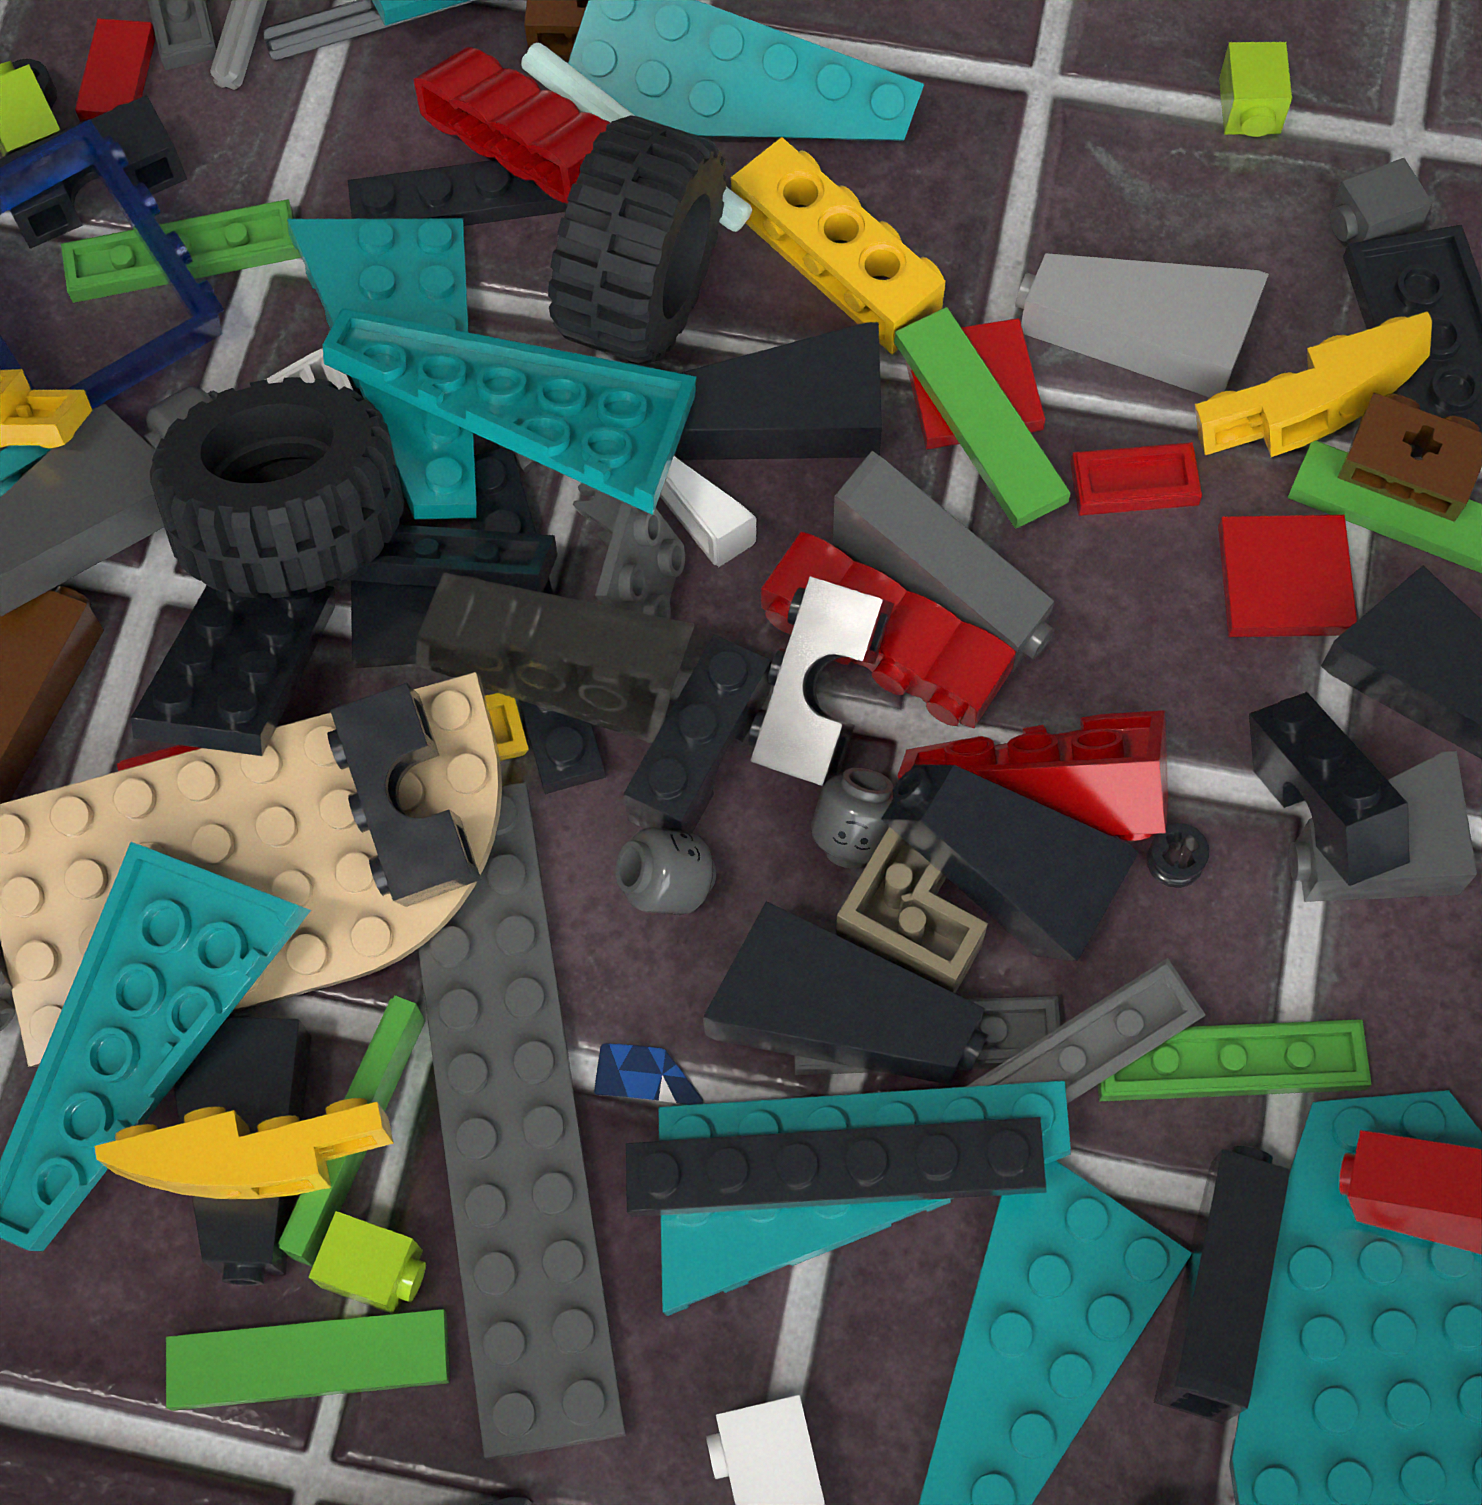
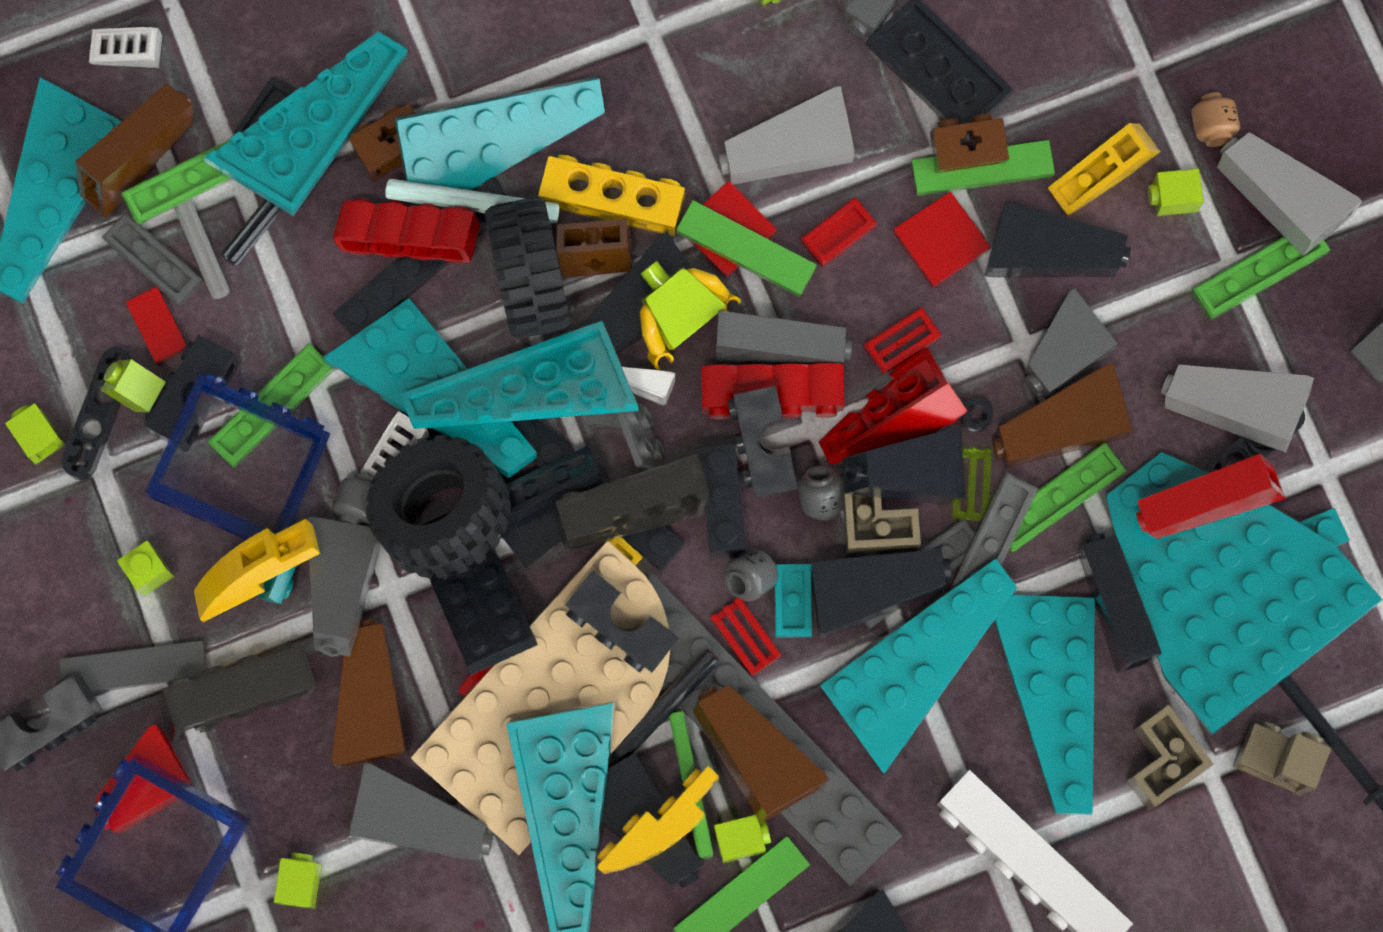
camera: 35 degrees left, 10 degrees up
dark blue sticker [594,1043,703,1105] -> none
black plate [626,1117,1047,1217] -> none
yellow slope [1195,311,1432,457] -> none
black arch [1249,692,1410,886] -> none
none -> reddish brown brick [557,218,632,278]
none -> black axle [612,649,720,761]
none -> lime torso [639,261,741,370]
none -> reddish brown slope [693,685,829,823]
none -> red tile [710,598,781,677]
none -> teal plate [775,564,812,638]
none -> red tile [863,307,942,375]
none -> clear neon green tile [952,447,992,521]
none -> reddish brown slope [992,363,1133,468]

